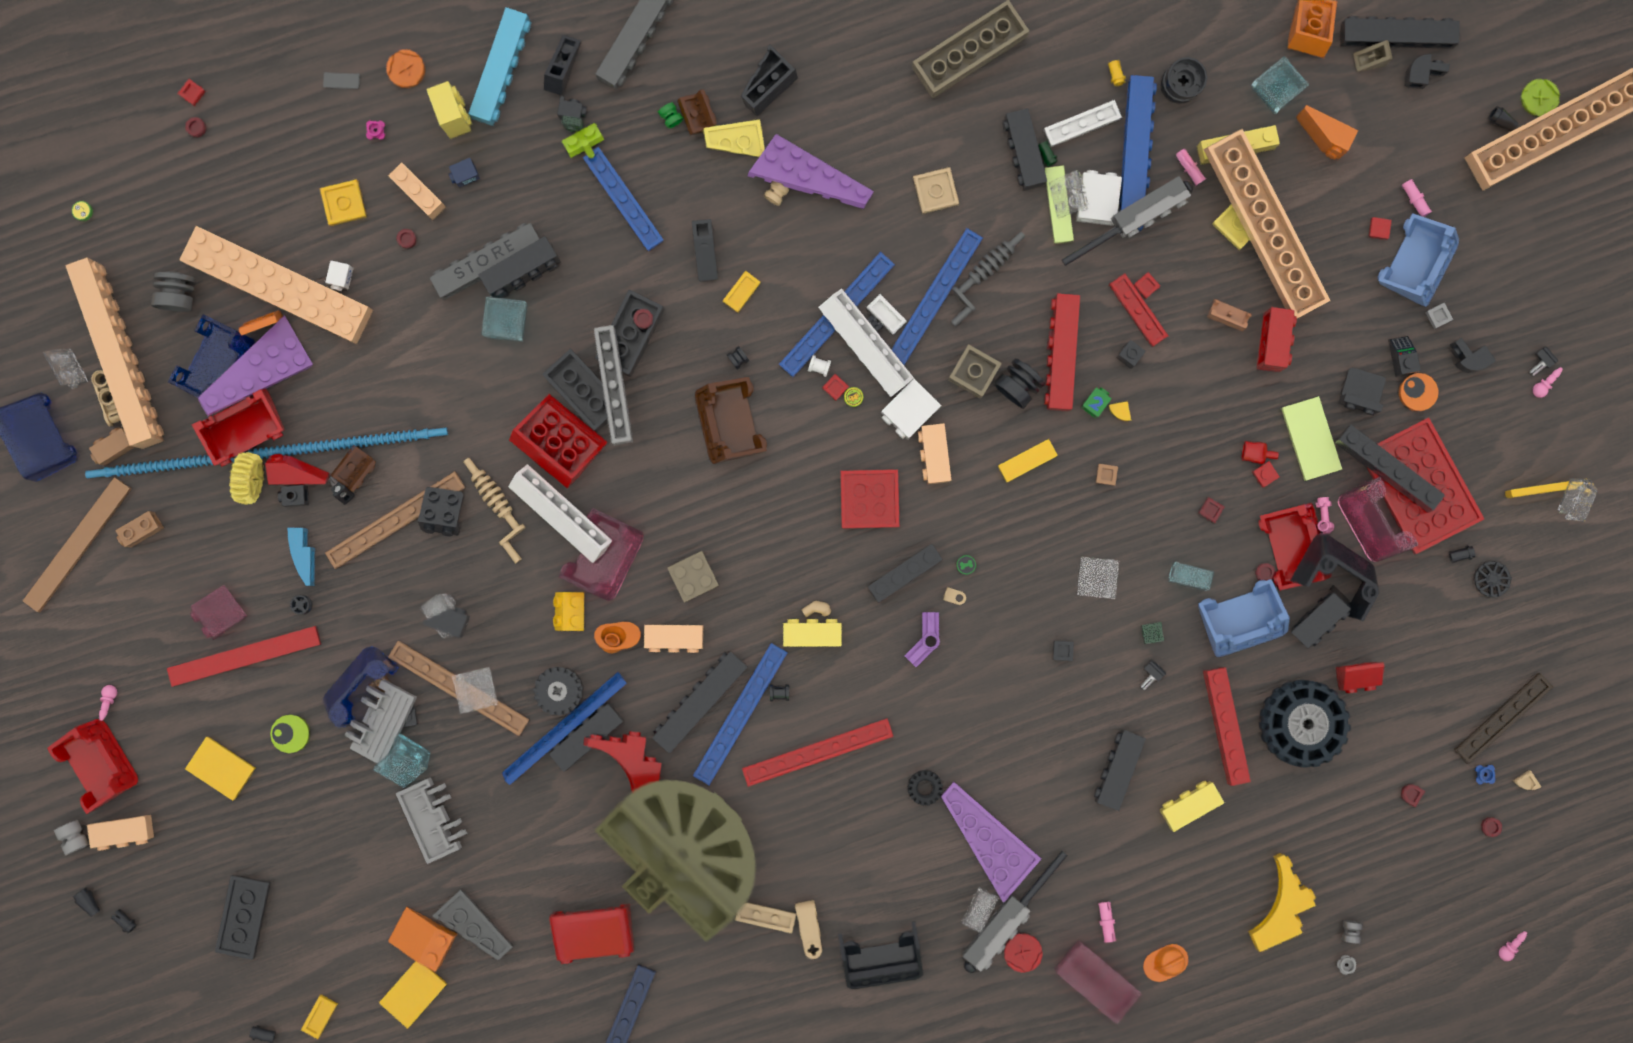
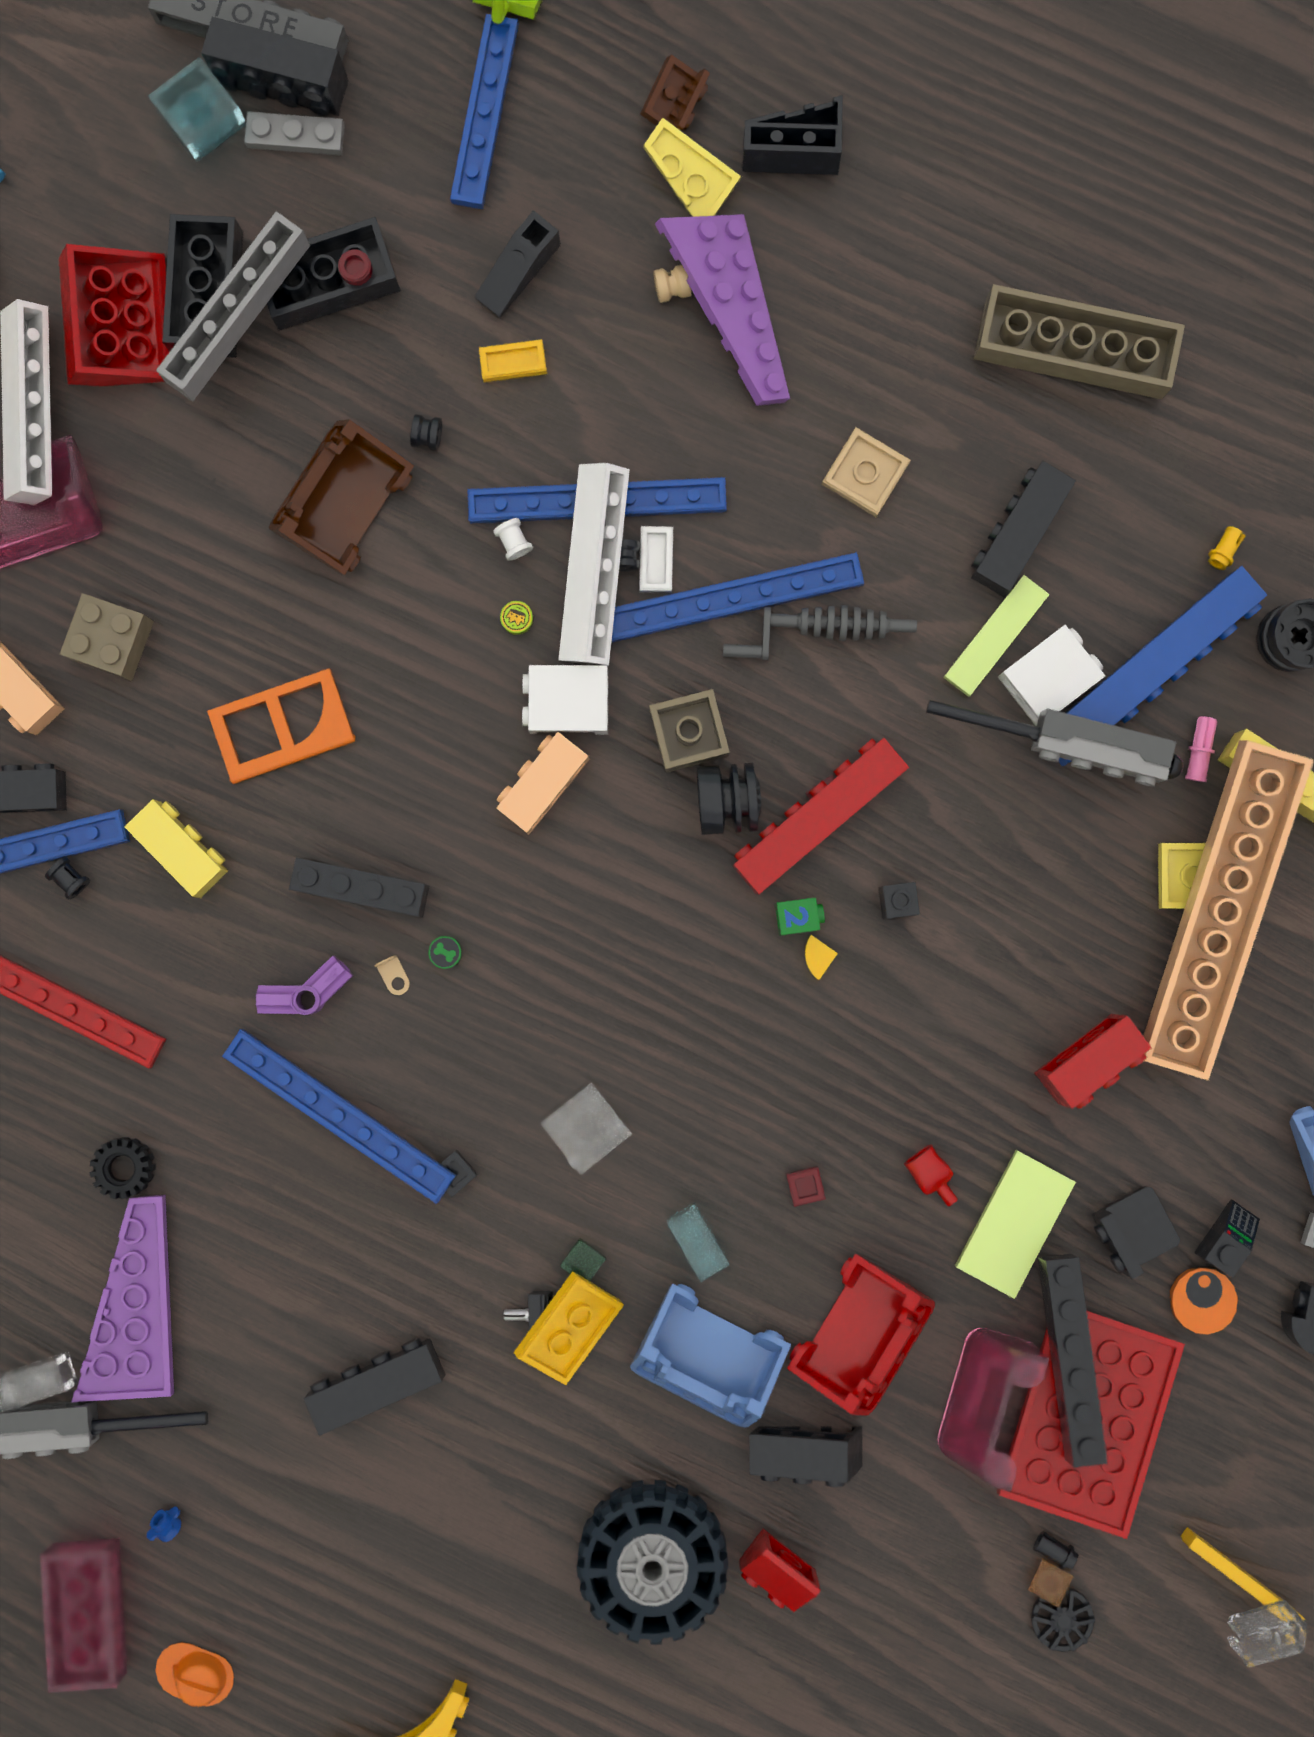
camera: 45 degrees right, 0 degrees up
green wheel [658,102,683,129] -> none
tan arm [801,601,831,617] -> none
red tile [822,374,849,401] -> none
red plate [840,470,899,529] -> none
yellow tile [998,439,1058,483] -> none
red tile [1004,933,1043,973] -> none
dark green pin [1038,141,1058,167] -> none
white plate [1044,100,1122,147] -> none
clear hinge [1049,170,1089,219] -> none
medium nougat plate [1095,464,1118,486] -> none
bright pink pin [1098,902,1116,943] -> none
red tile [1109,274,1168,347] -> none
red tile [1134,272,1160,299] -> none
light yellow brick [1160,780,1224,832] -> none
red brick [1203,667,1251,786] -> none
nougat hinge [1207,299,1252,331] -> none
red plate [1252,461,1279,488] -> none
dark red tile [1255,563,1276,581] -> none
black windscreen [1290,533,1379,622] -> none
bright pink bar [1316,497,1334,534] -> none
none -> blue plate [146,1507,181,1542]
none -> orange window [207,668,356,784]
none -> blue tile [222,1029,457,1204]
none -> light grey plate [244,112,345,155]
none -> yellow tile [513,1271,624,1385]
none -> clear orange tile [1028,1559,1073,1608]

